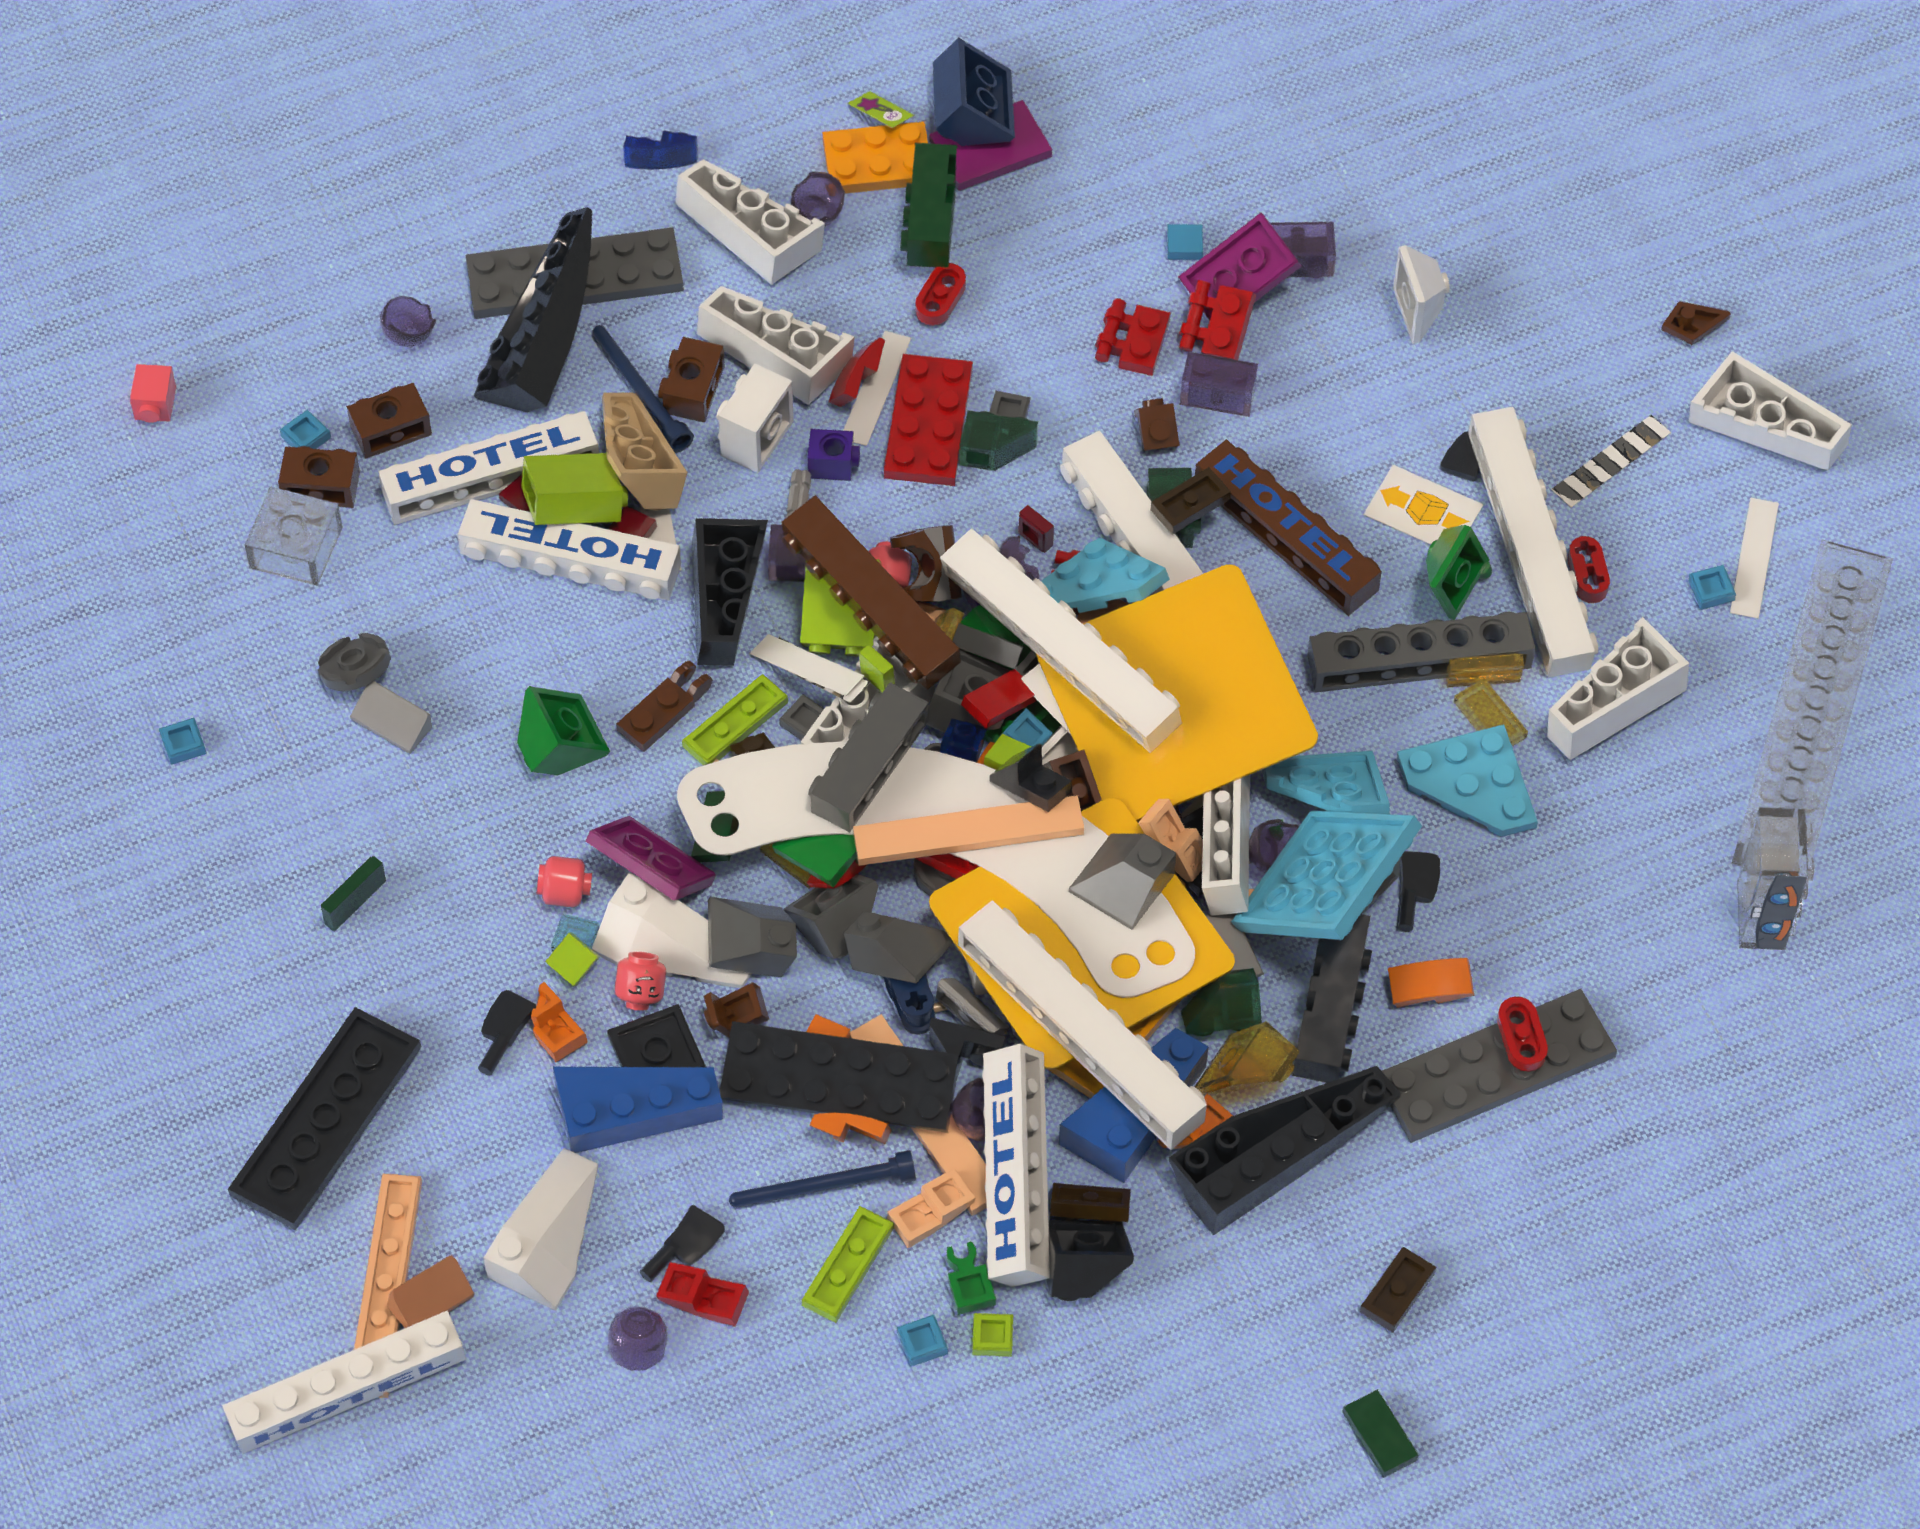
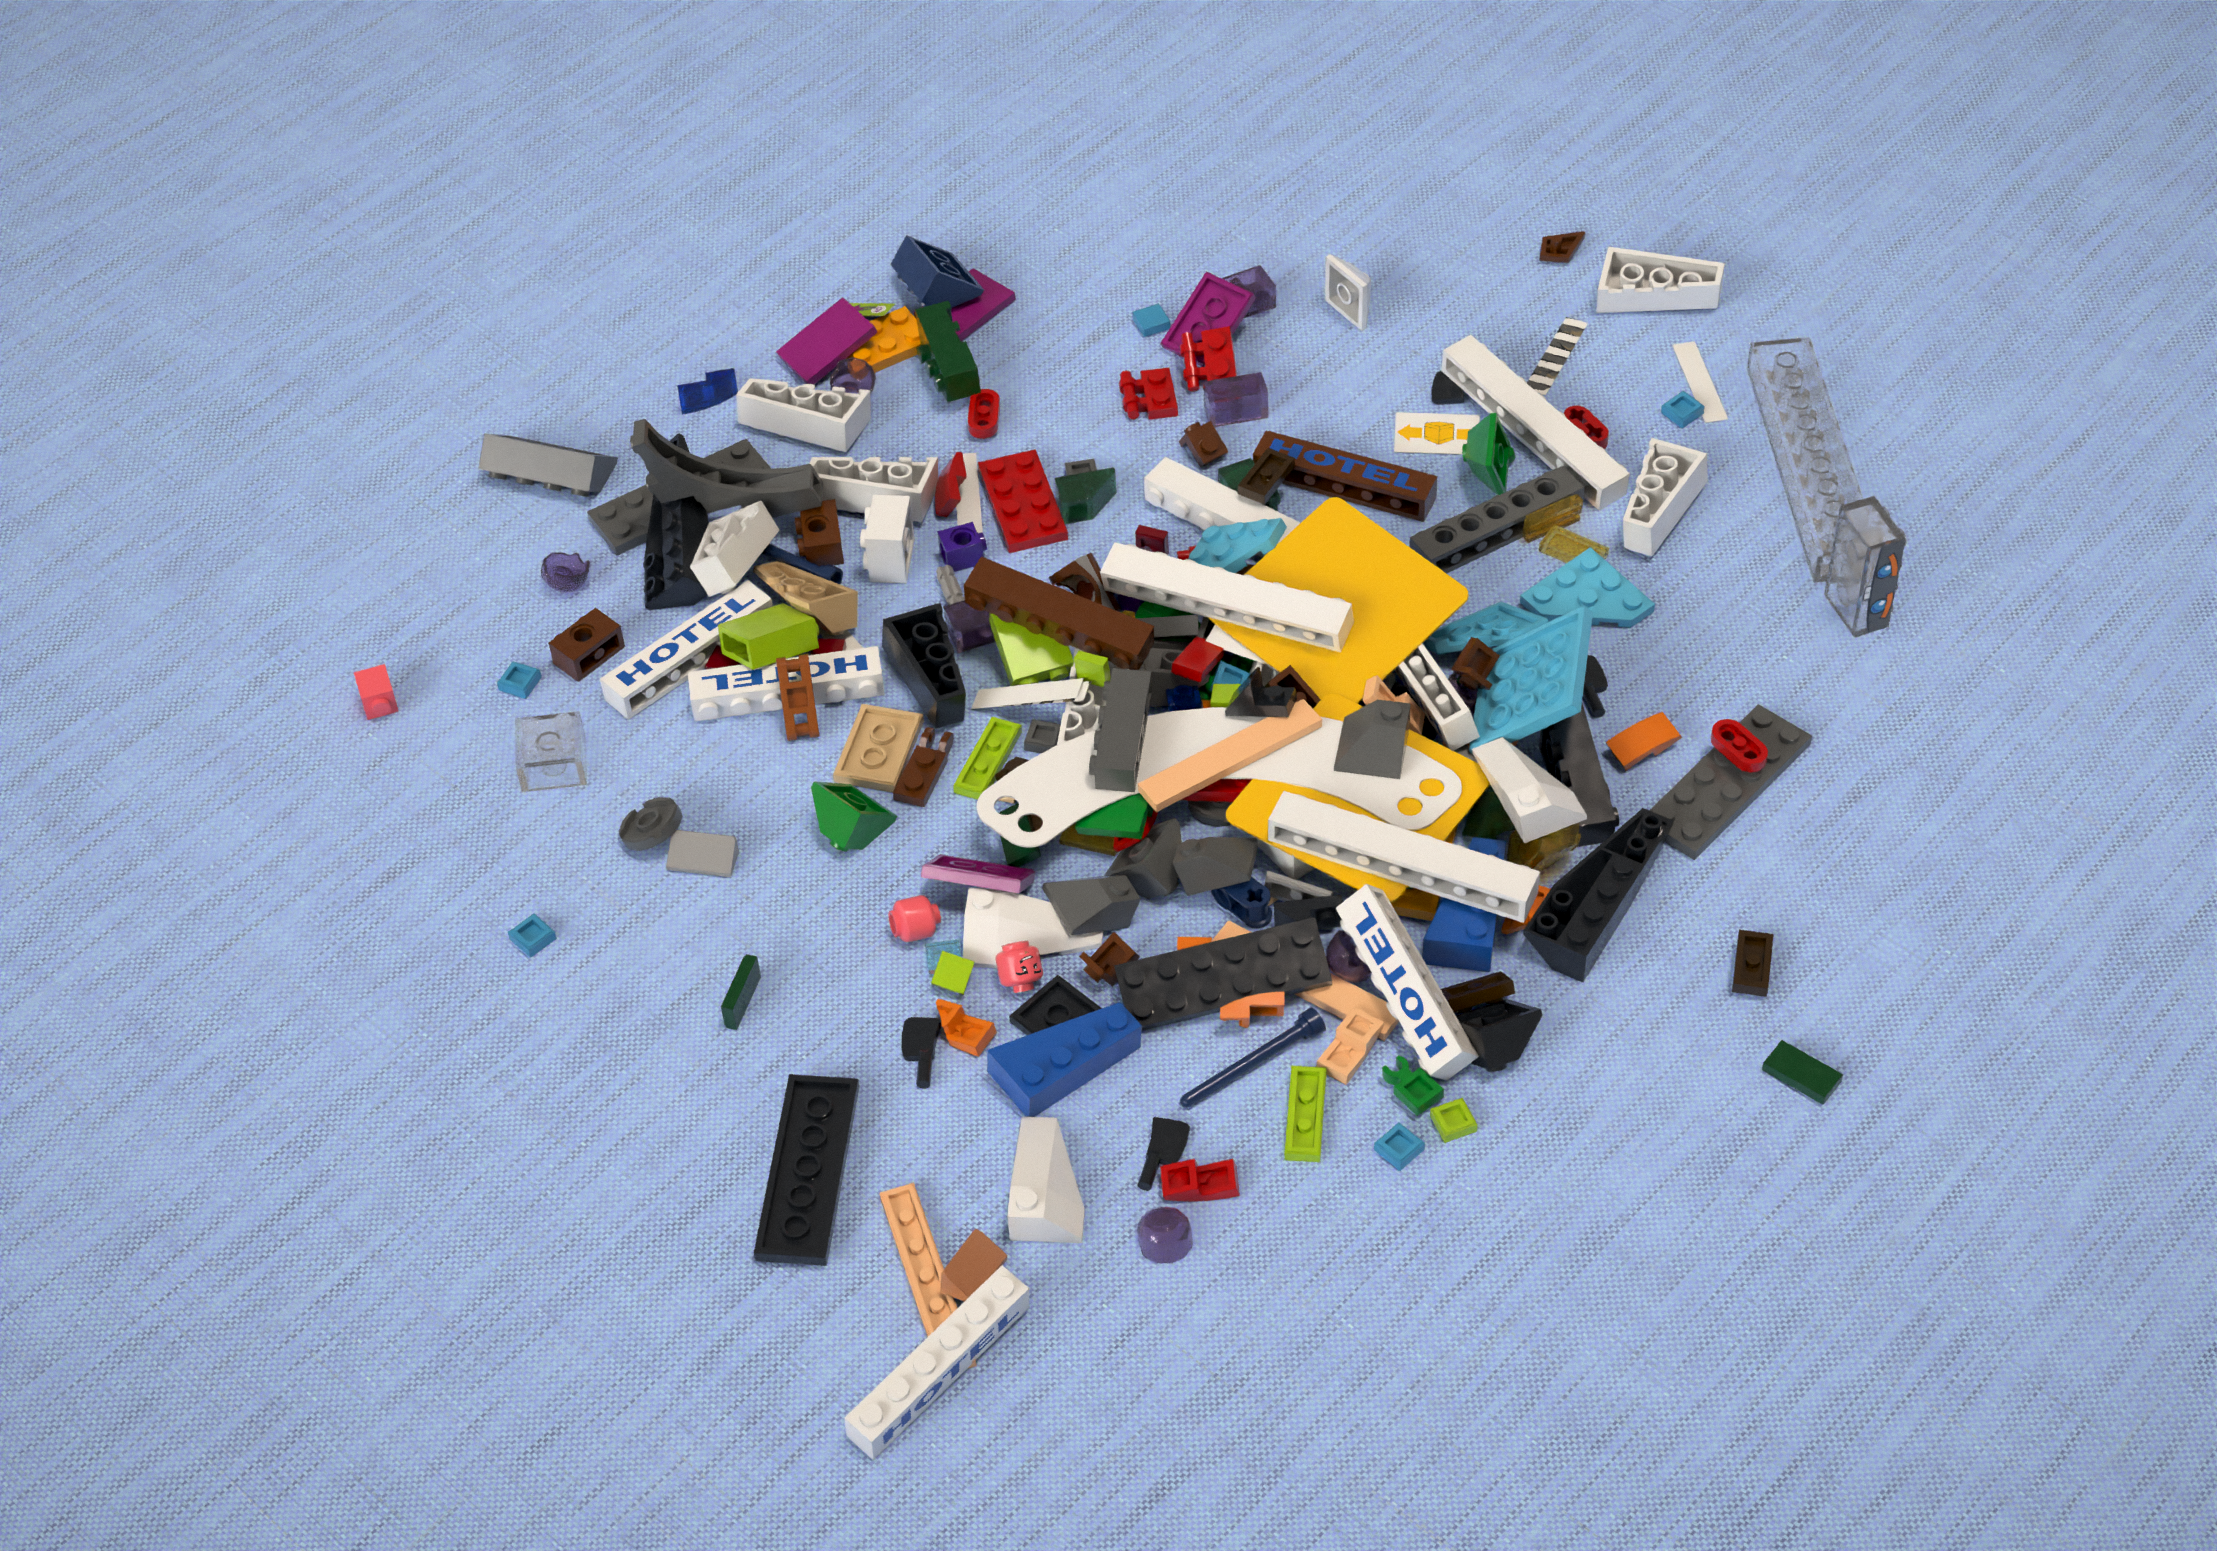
camera: 20 degrees left, 10 degrees down
reddish brown brick [278,446,360,508] -> none
none -> slope [478,433,618,497]
none -> dark grey arch [630,419,823,518]
none -> white wedge [690,500,780,597]
none -> magenta tile [776,297,878,385]
none -> dark orange plate [776,654,820,741]
none -> tan tile [833,704,924,792]
none -> reddish brown bracket [1451,637,1500,691]
none -> white wedge [1472,737,1587,843]

